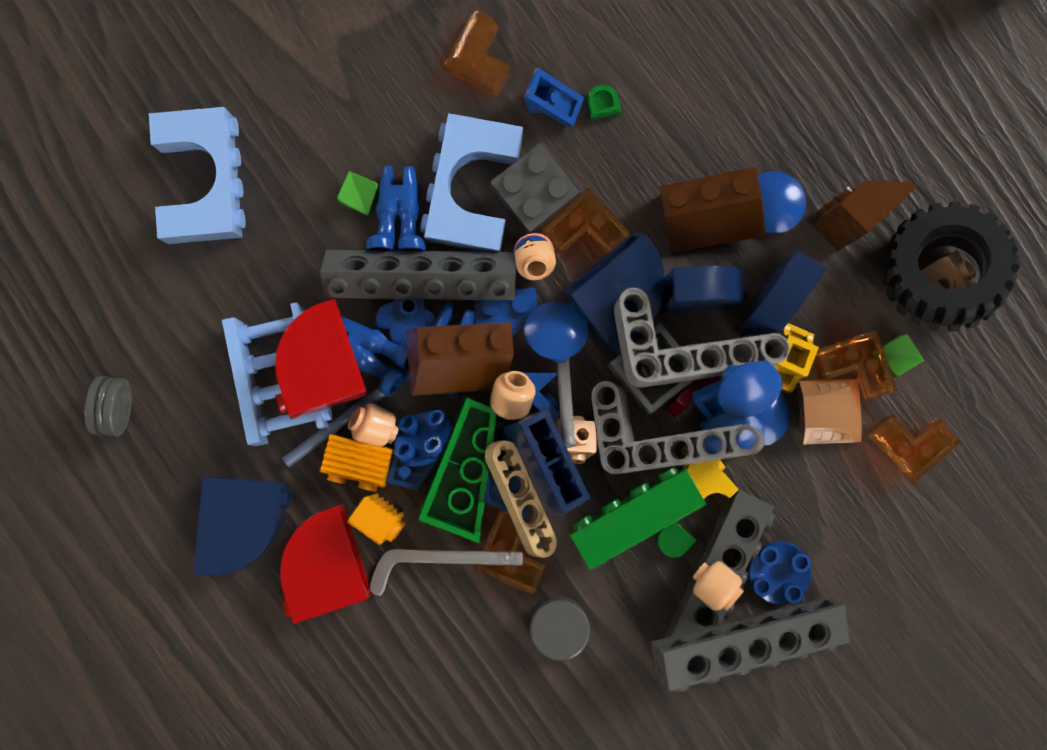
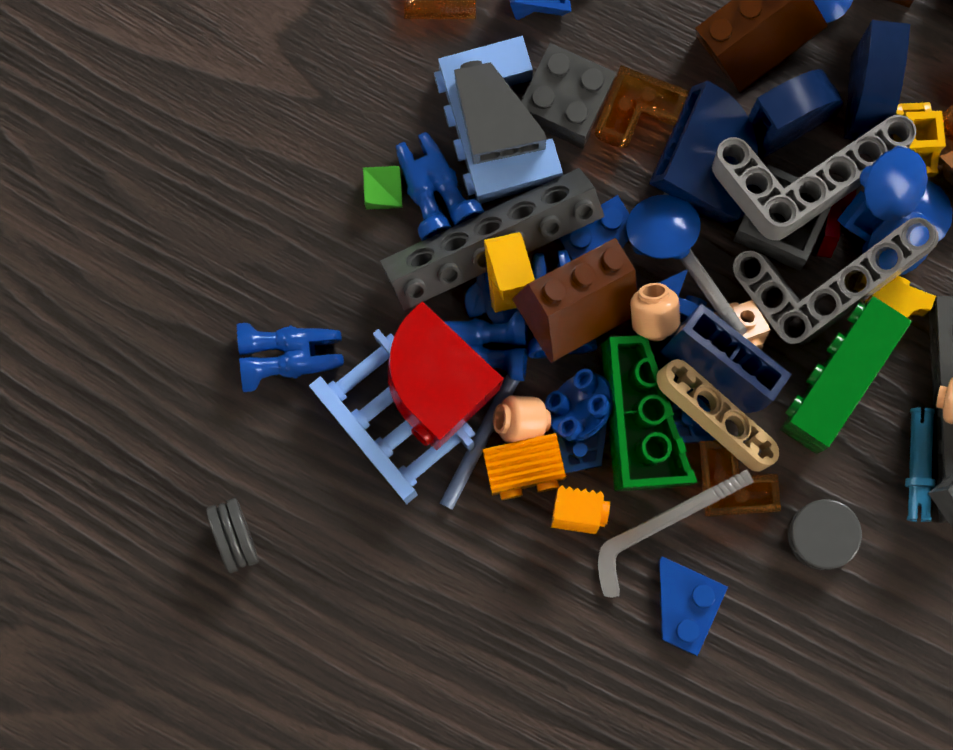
camera: 25 degrees left, 5 degrees down
light blue arch [149,107,246,244] -> none
dark blue brick [193,476,291,576] -> none
red brick [280,504,372,624] -> none
light nougat head [514,233,556,281] -> none
green tile [657,522,696,558] -> none
none -> blue piece [237,323,344,392]
none -> dark grey slope [454,60,547,165]
none -> yellow slope [484,232,535,313]
none -> blue wing [658,556,728,656]
none -> dark azure pin [905,407,935,522]

